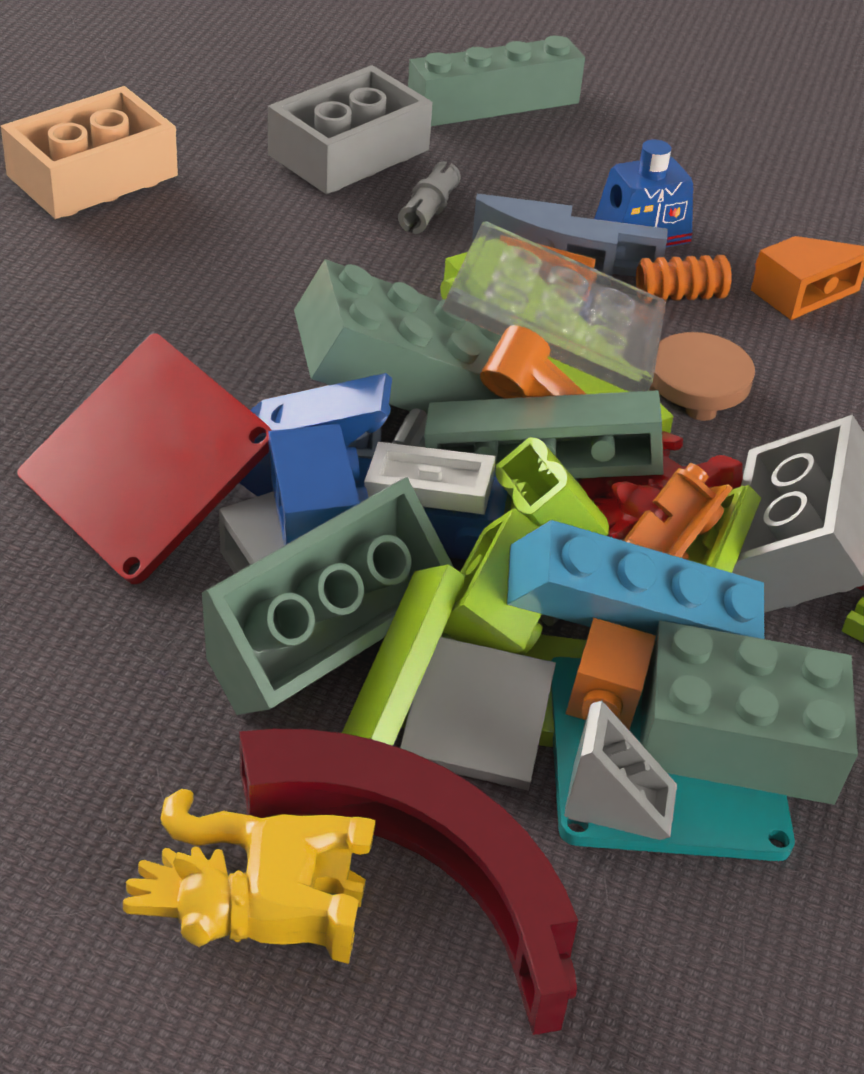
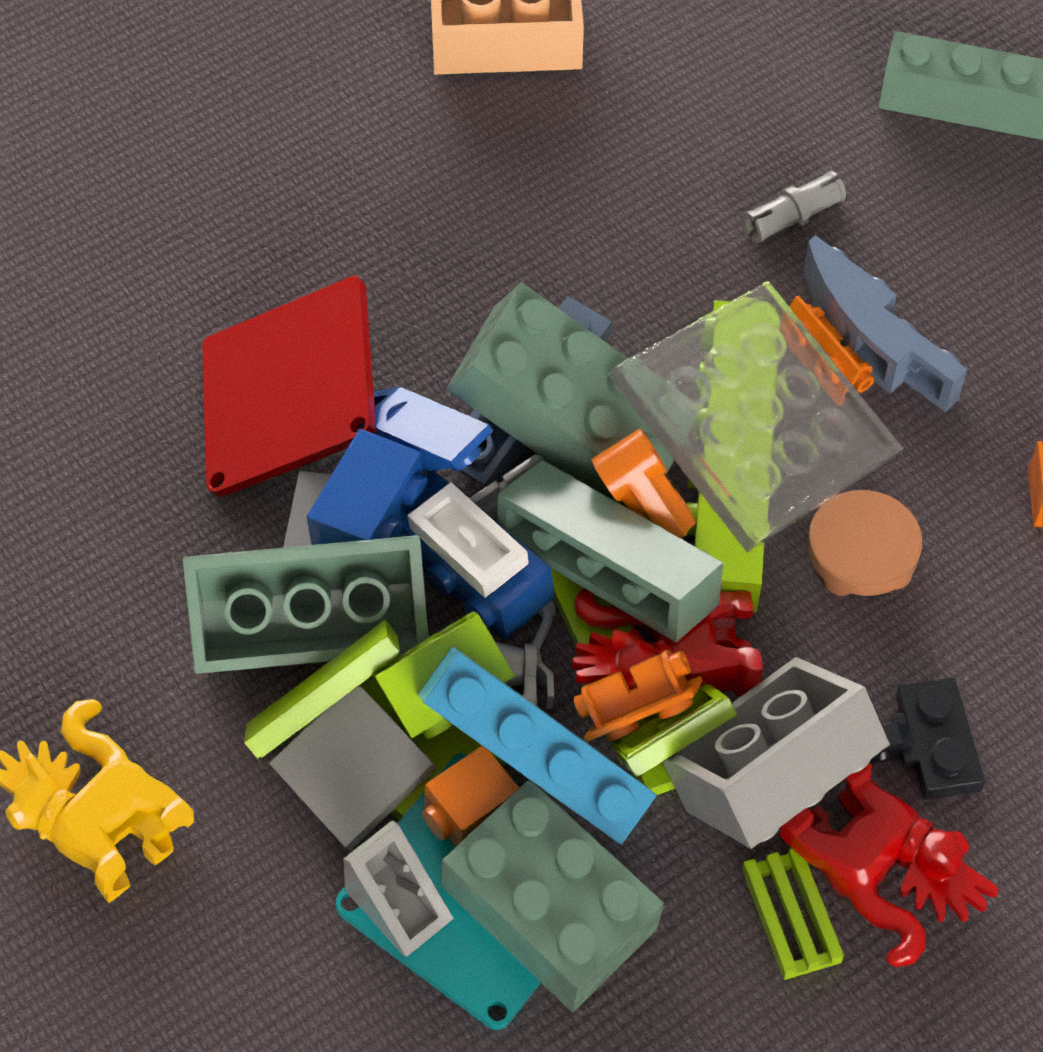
camera: 40 degrees right, 15 degrees up
dark red arch [239,729,578,1035] -> none
light grey brick [268,65,433,195] -> none
lime brick [495,437,609,536] -> none
blue torso [594,139,693,247] -> none
orange piece [636,255,732,302] -> none

